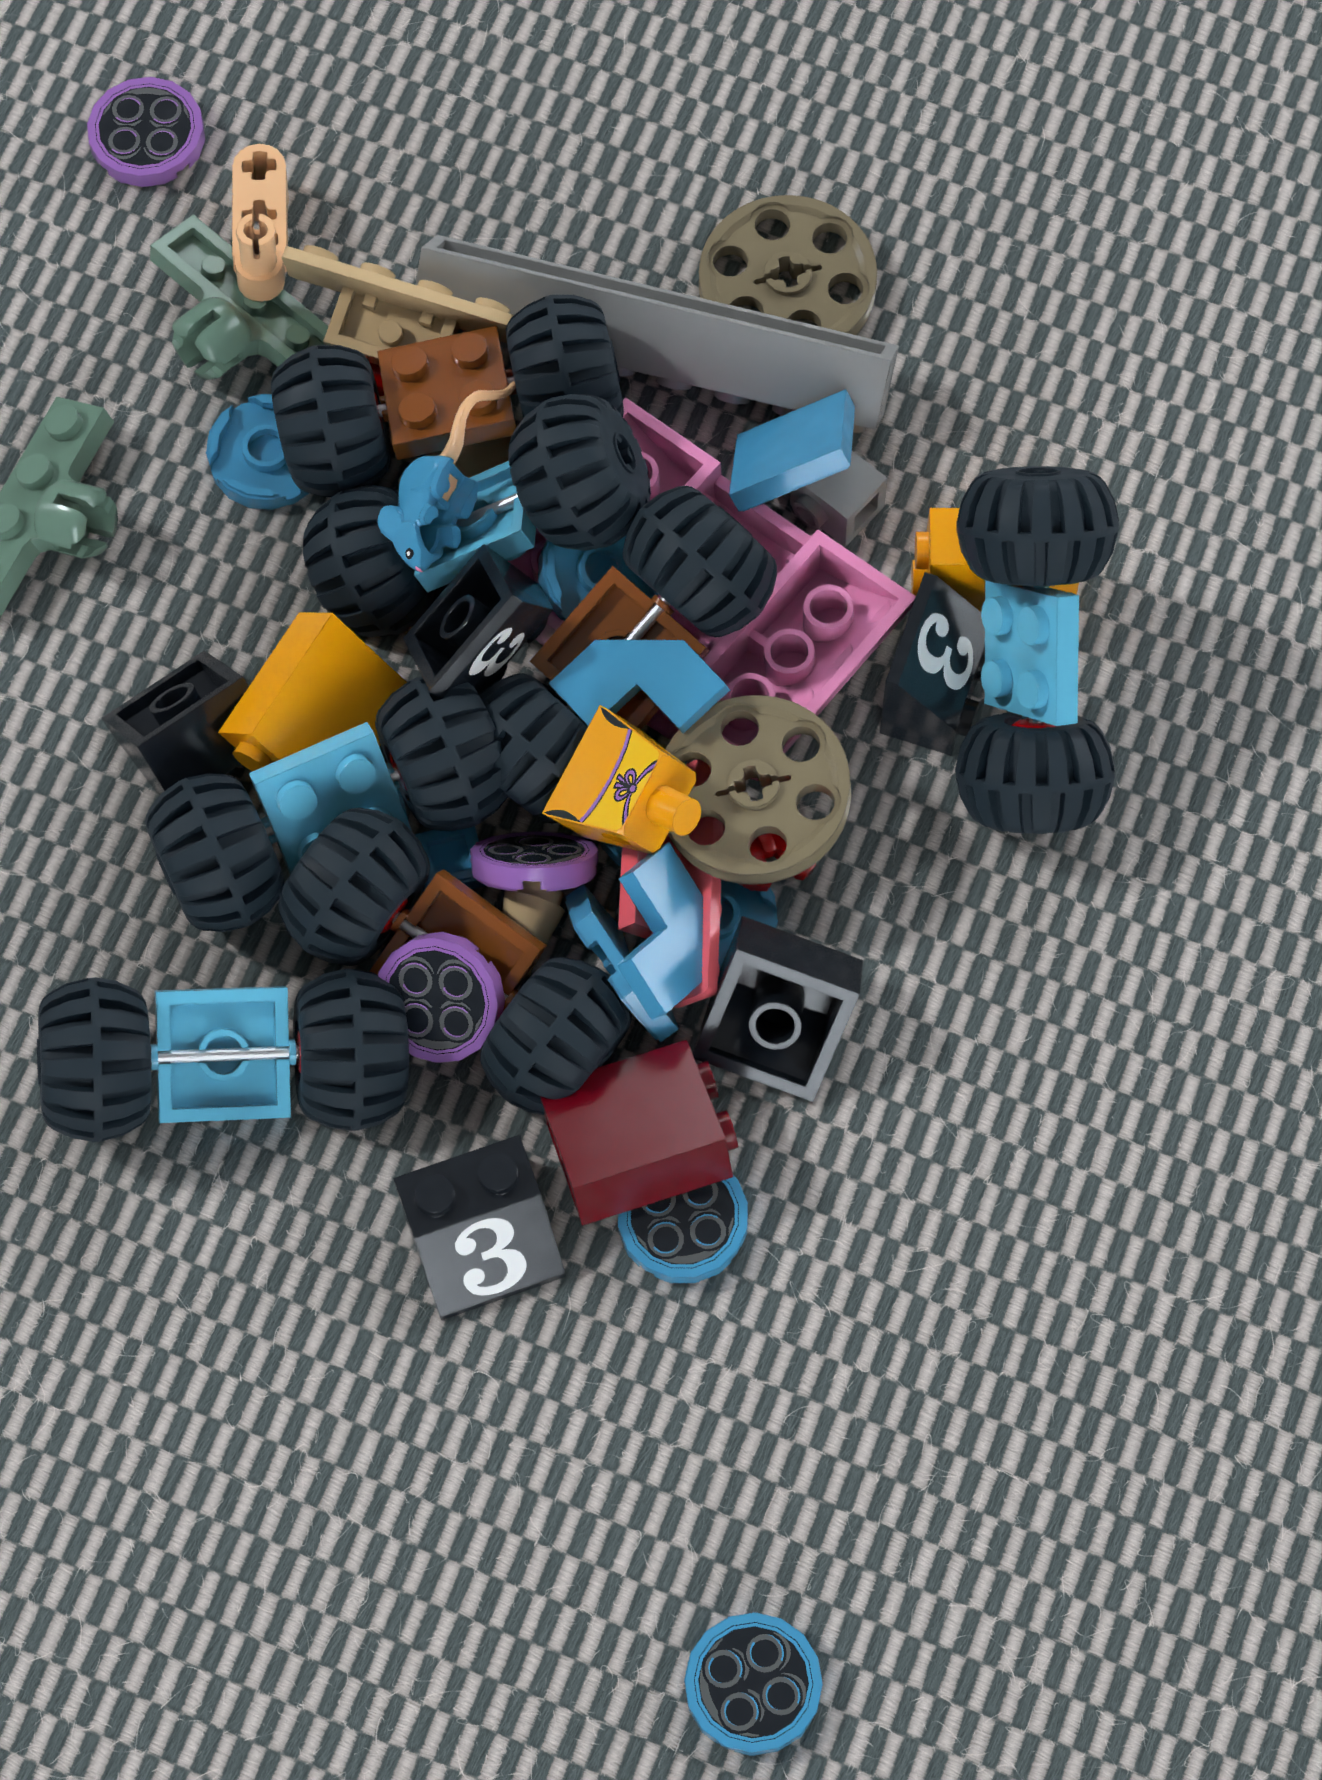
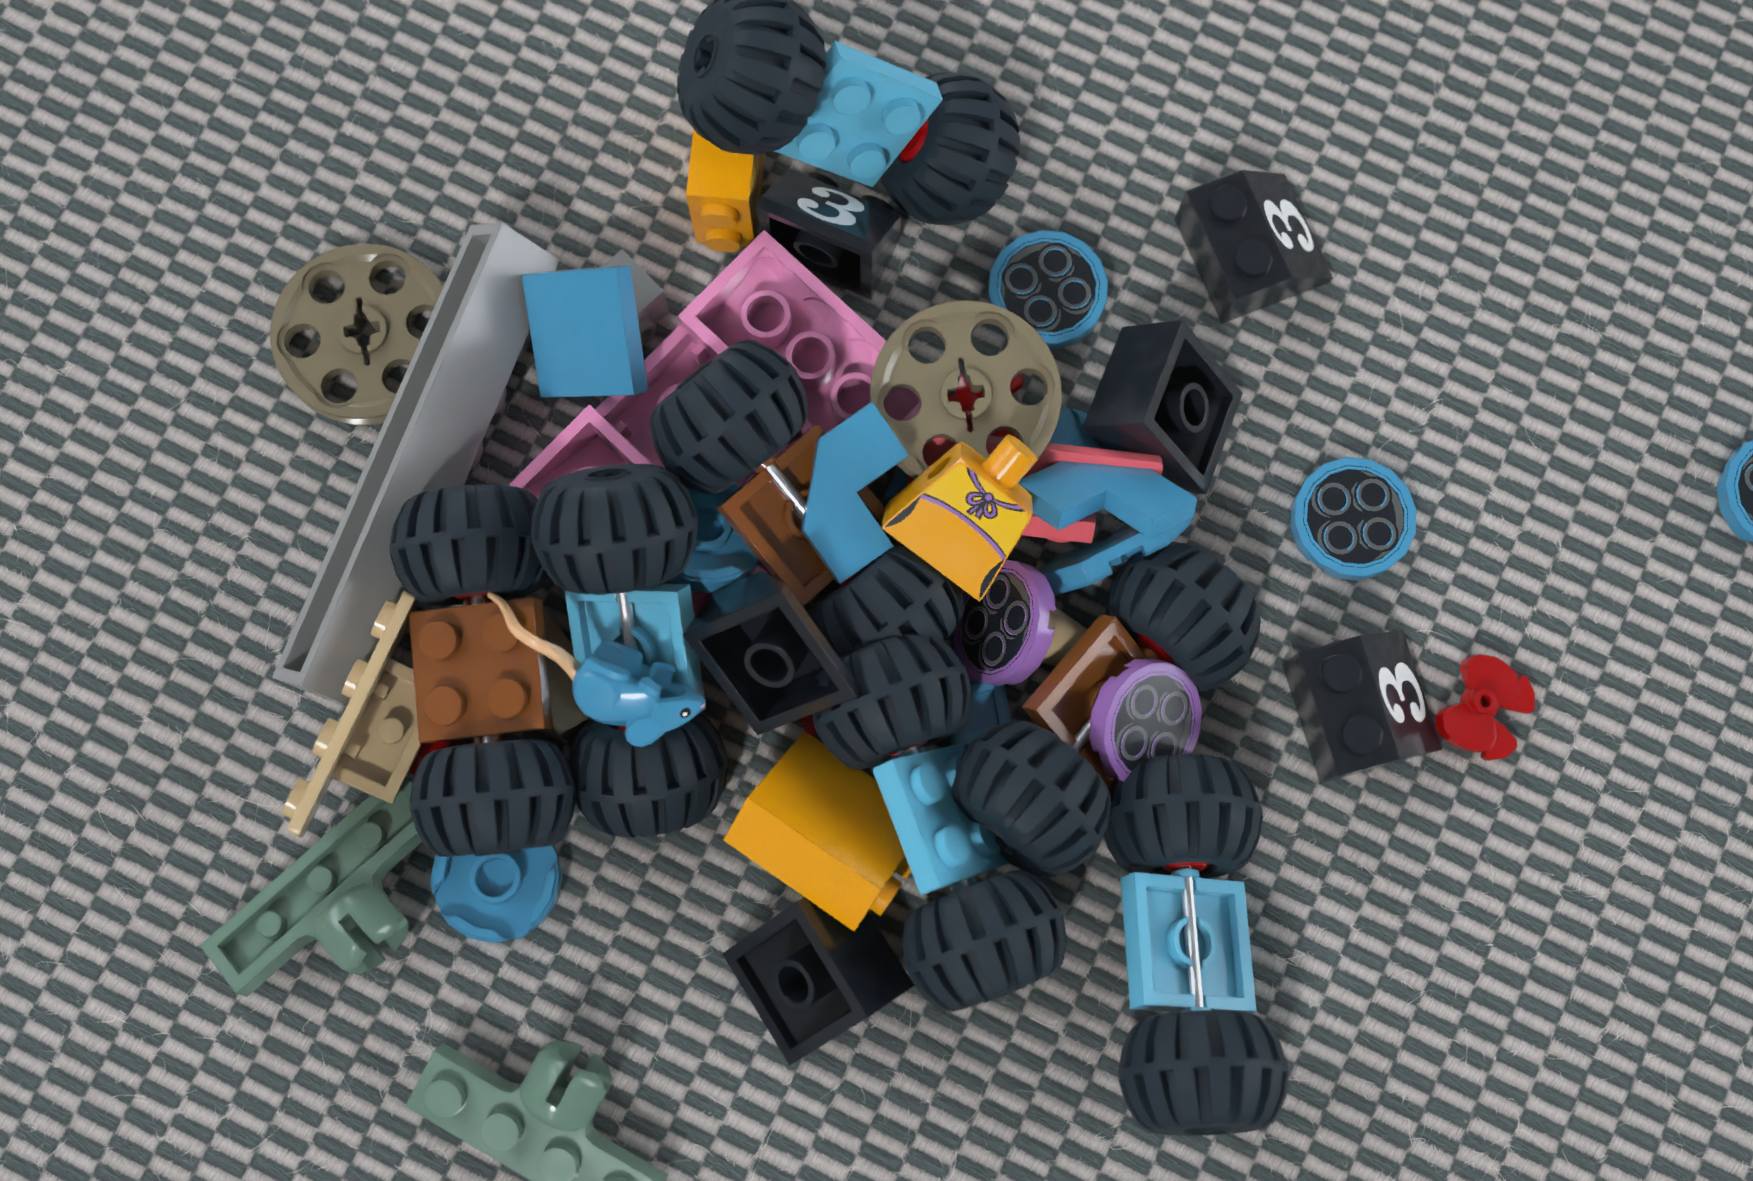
camera: 90 degrees left, 10 degrees up
tile [87,77,205,187] -> none
light nougat beam [232,144,289,302] -> none
dark red brick [540,1040,739,1226] -> none
none -> tile [987,230,1108,351]
none -> black slope [1174,170,1333,324]
none -> red piece [1435,654,1535,761]

